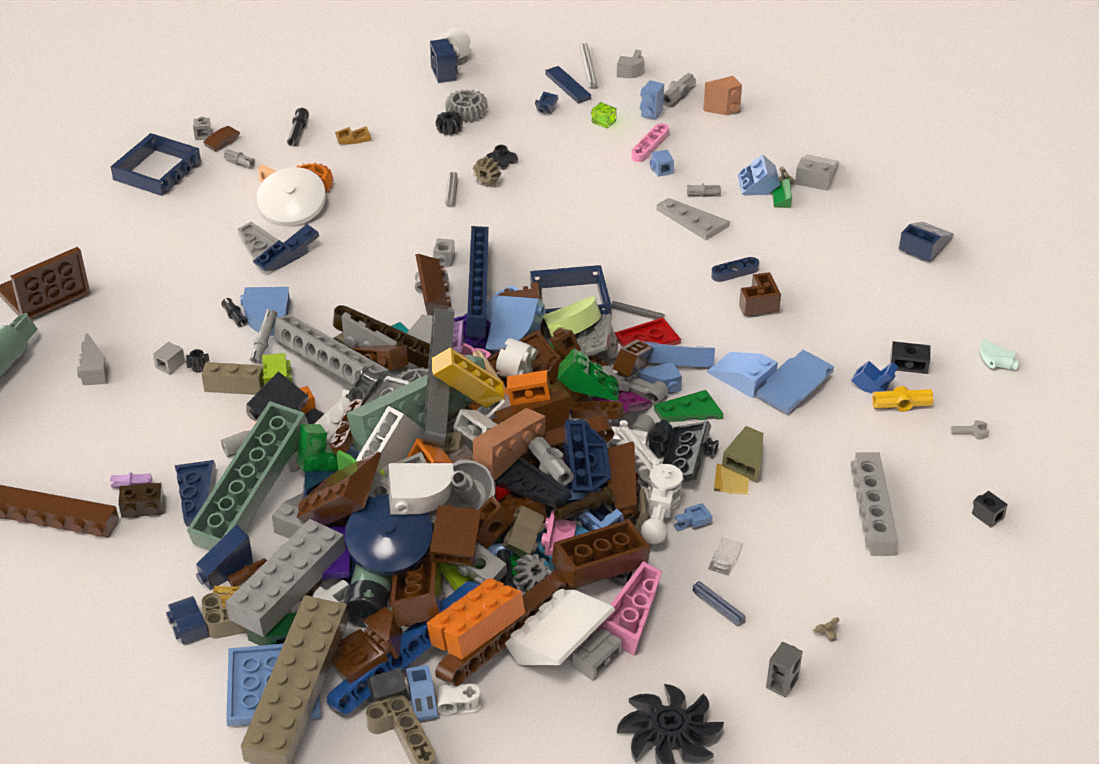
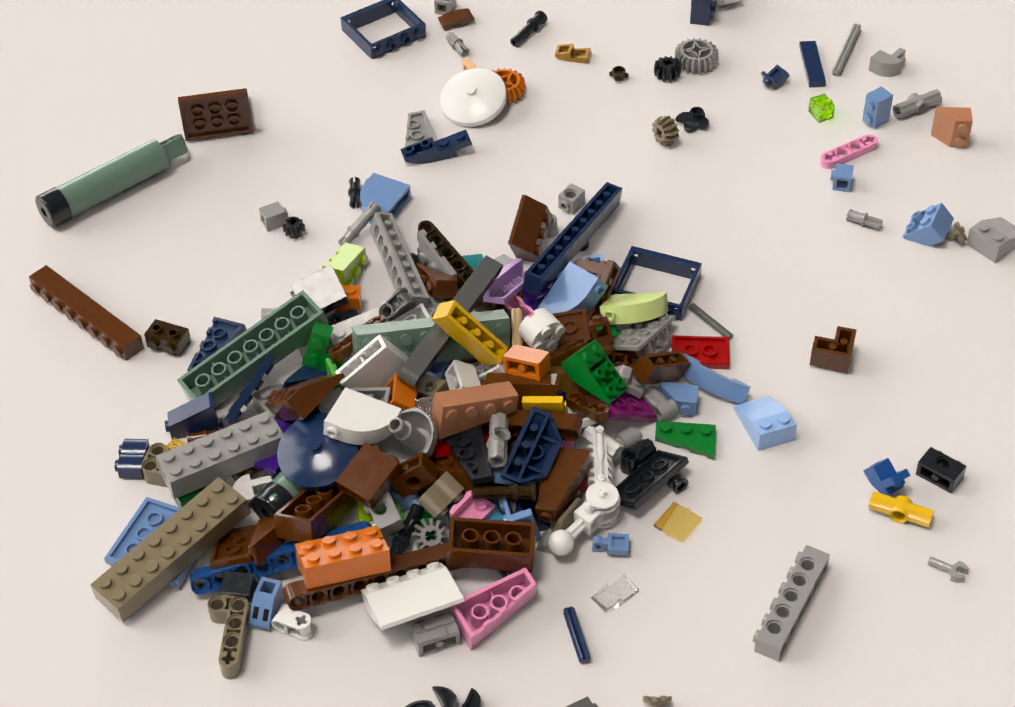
camera: 30 degrees right, 5 degrees up
light grey slope [77,334,108,385] -> none
lavender axle [110,472,153,488] -> none
dark tan brick [202,362,264,395] -> none
light grey axle [445,172,458,206] -> none
light grey wing [656,198,730,241] -> none
dark blue beam [711,257,759,282] -> none
olive slope [722,426,764,482] -> none
medium blue piece [757,349,834,414] -> none
green slope [772,178,792,208] -> none
black brick [972,490,1008,528] -> none
none -> dark blue wing [218,354,275,429]
none -> yellow slope [522,396,568,413]
none -> dark brown plate [609,66,629,81]

